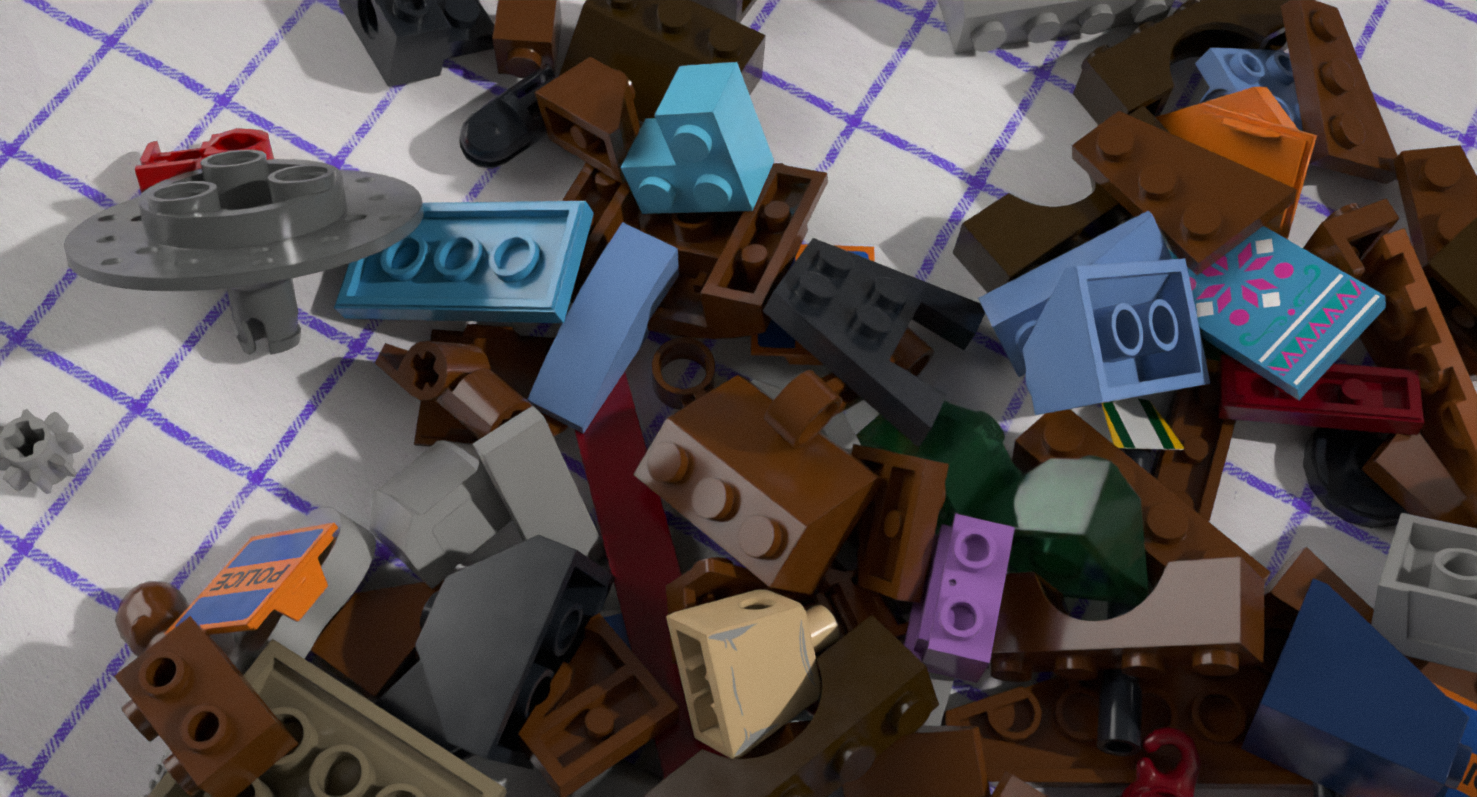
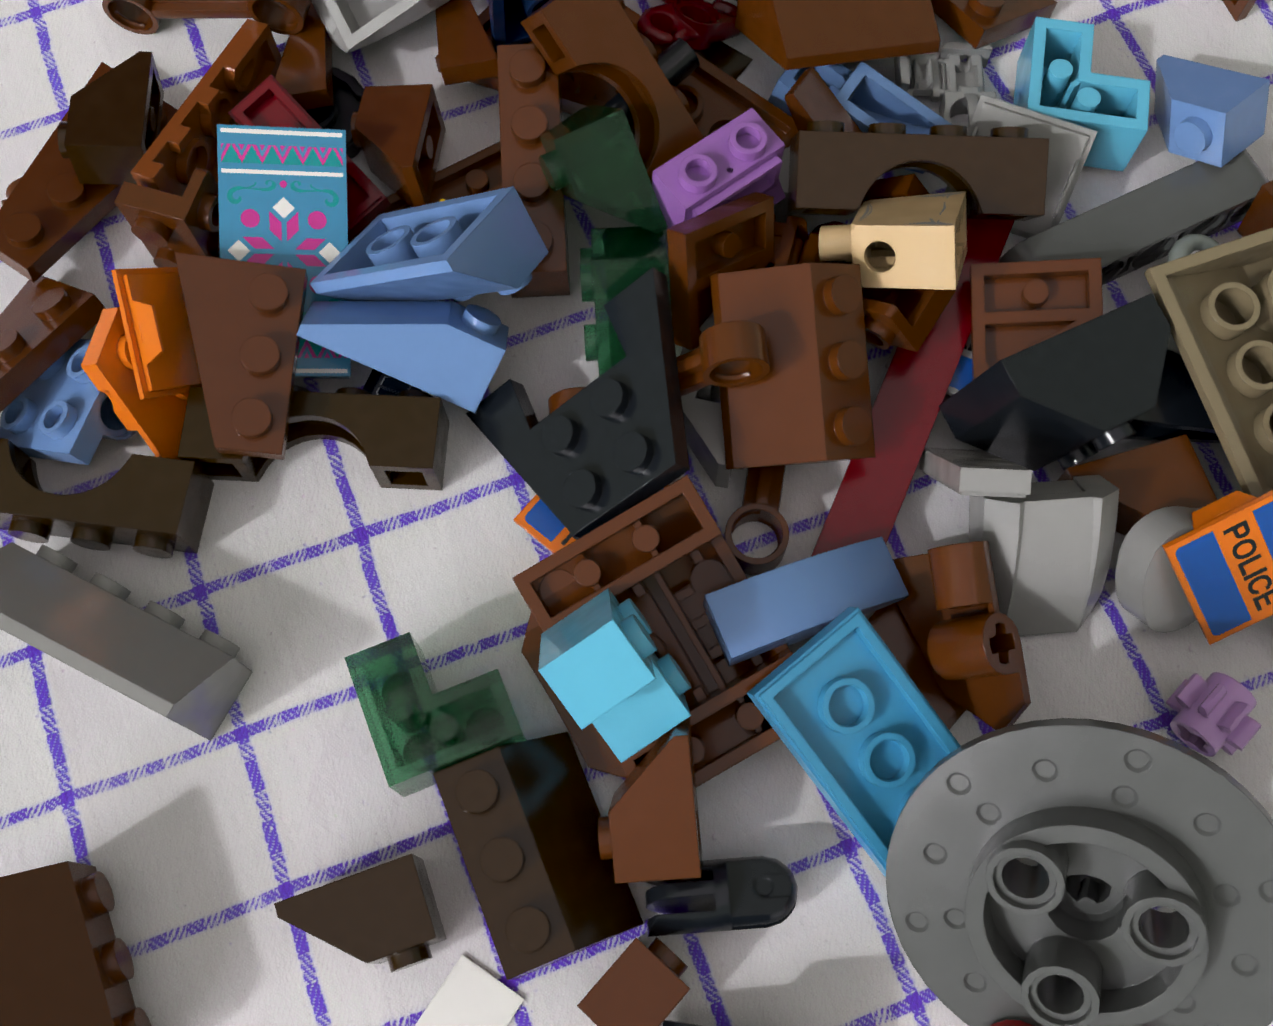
camera: 135 degrees left, 5 degrees up
none -> clear green brick [344,632,527,797]
none -> reddish brown slope [351,84,446,207]
none -> lavender gear [1166,672,1261,757]

